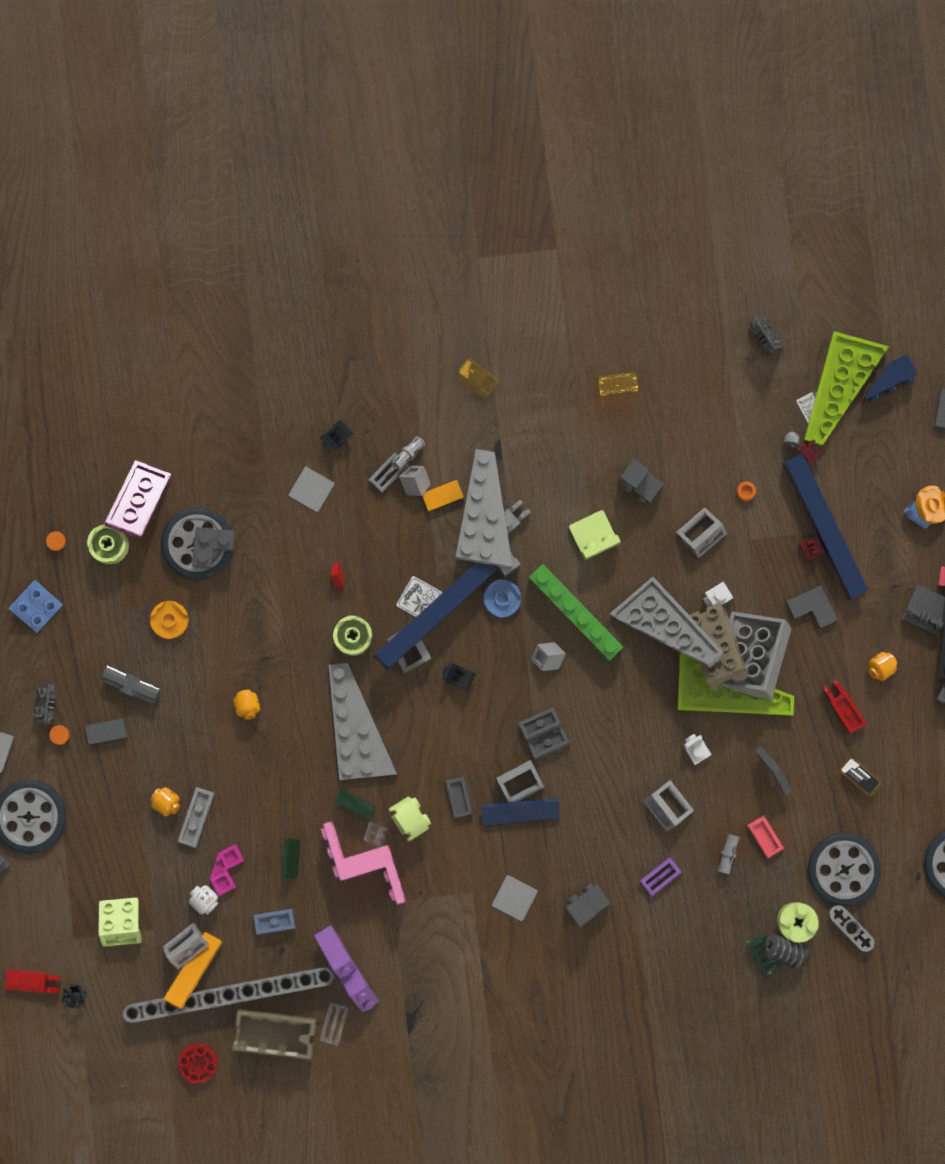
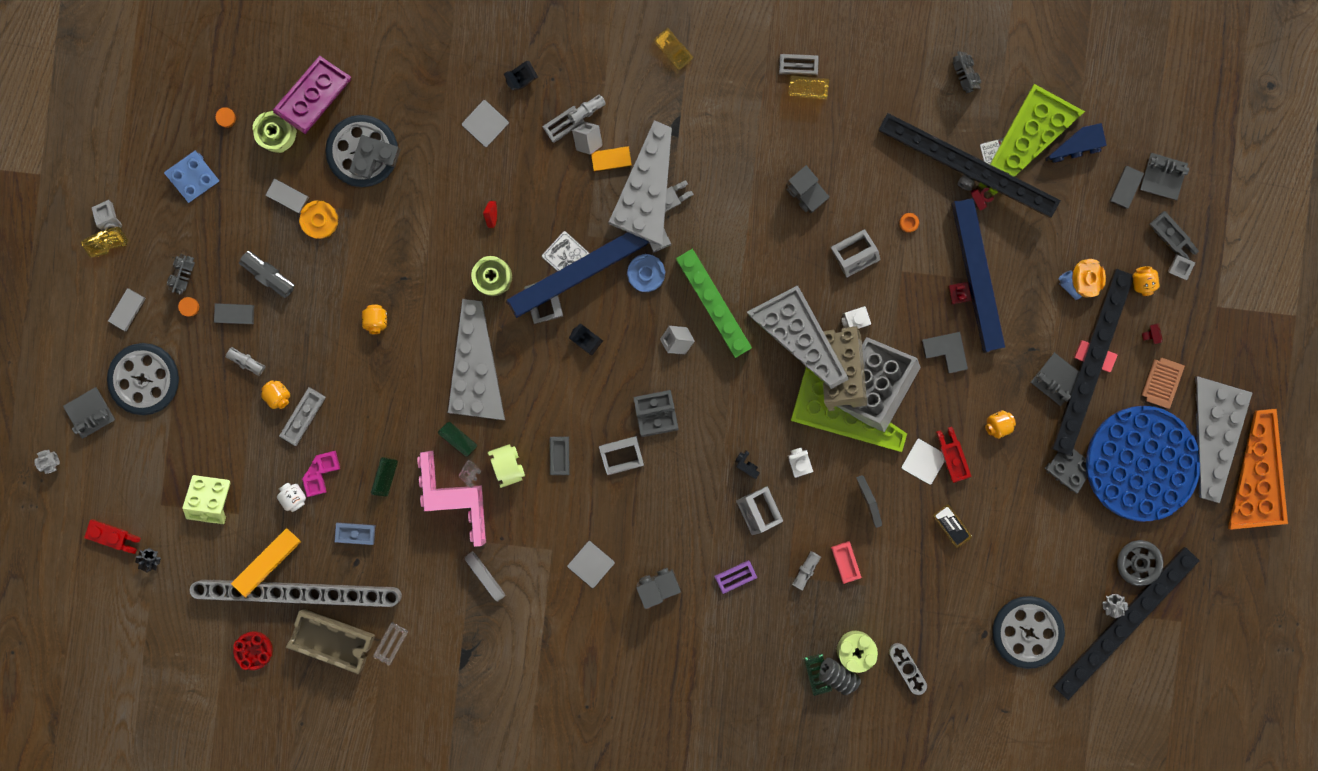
camera: 15 degrees right, 5 degrees up
light grey tile [163,922,209,970] -> none
medium lavender arch [314,925,379,1012] -> none
dark blue tile [481,798,560,825] -> none
yellowish green bracket [569,510,621,560] -> none
wedge [808,833,881,907] -> none
none -> light grey pin [226,347,265,376]
none -> light grey tile [266,179,309,214]
none -> light grey beam [464,551,505,602]
none -> black bracket [735,450,760,479]
none -> light grey tile [779,54,819,76]
none -> black plate [878,113,1061,219]
none -> white sticker [901,439,945,485]

